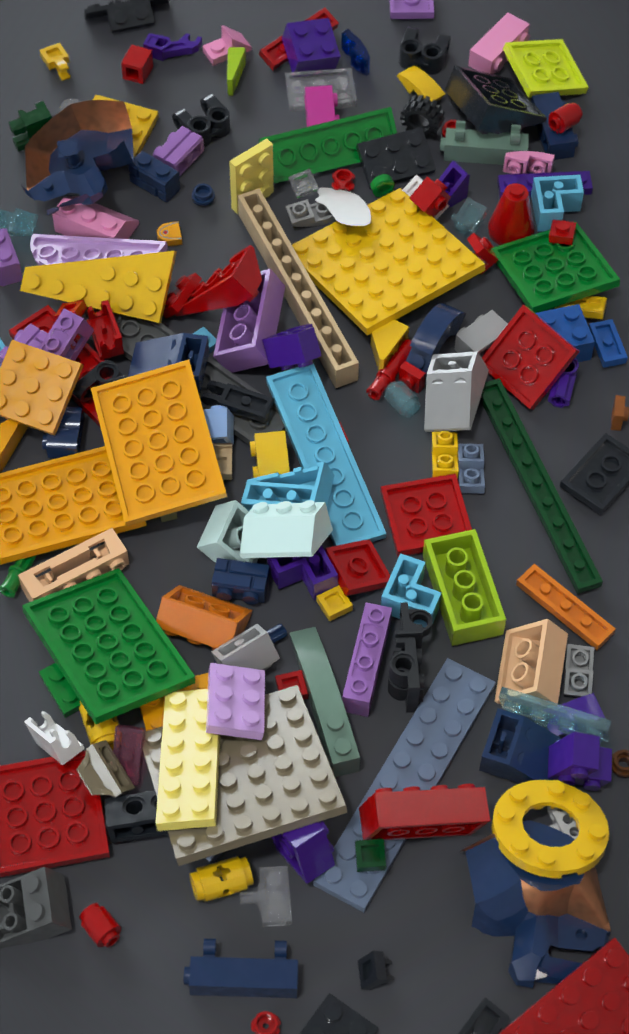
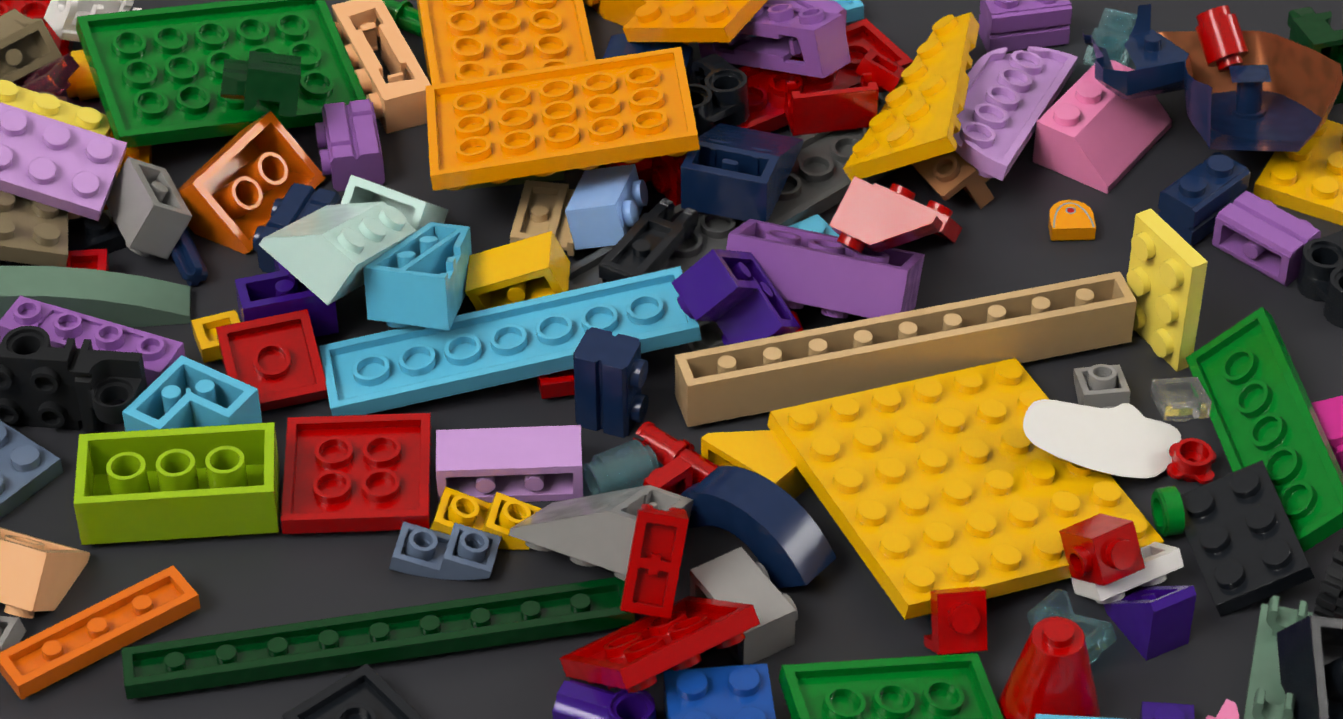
camera: 100 degrees right, 15 degrees down
none -> dark green hips [220,51,301,118]
none -> medium lavender brick [315,99,385,192]
none -> lavender brick [436,425,583,503]
none -> dark blue brick [573,327,649,438]
none -> red hinge [620,504,689,619]
none -> red brick [1195,5,1249,72]

